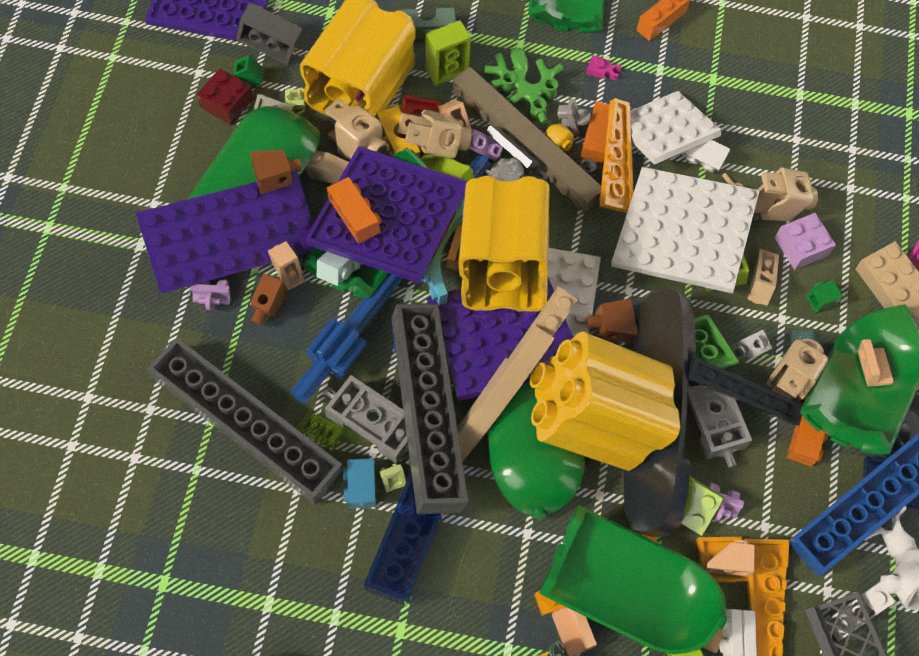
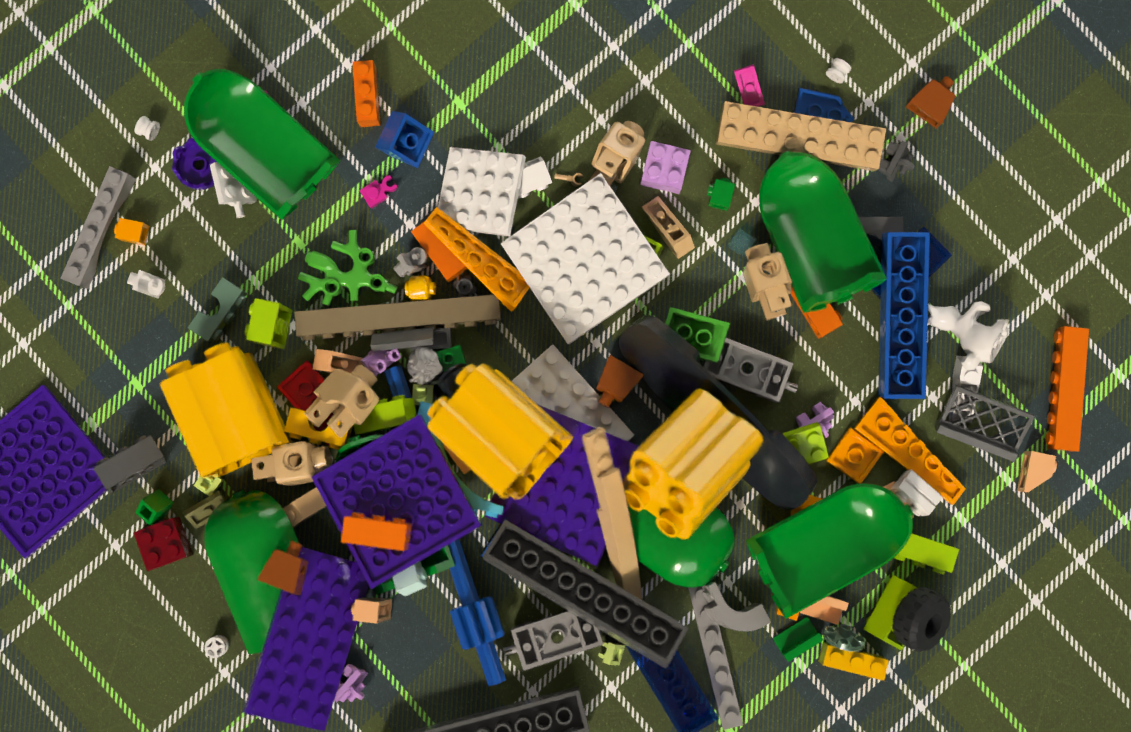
camera: 45 degrees left, 20 degrees up
dark orange torso [250,273,289,326] -> none
clear neon green slope [296,411,344,451] -> none
dark azure brick [343,459,376,509] -> none
black plate [688,357,803,426] -> none
light nougat slope [705,540,754,577] -> none
light grey hips [729,329,773,365] -> none
light nougat panel [858,339,893,386] -> none
none -> white wheel [204,635,229,658]
none -> blue slope [375,111,434,168]
none -> light grey plate [688,586,743,730]
none -> light grey arch [702,582,771,631]
none -> green panel [773,617,823,662]

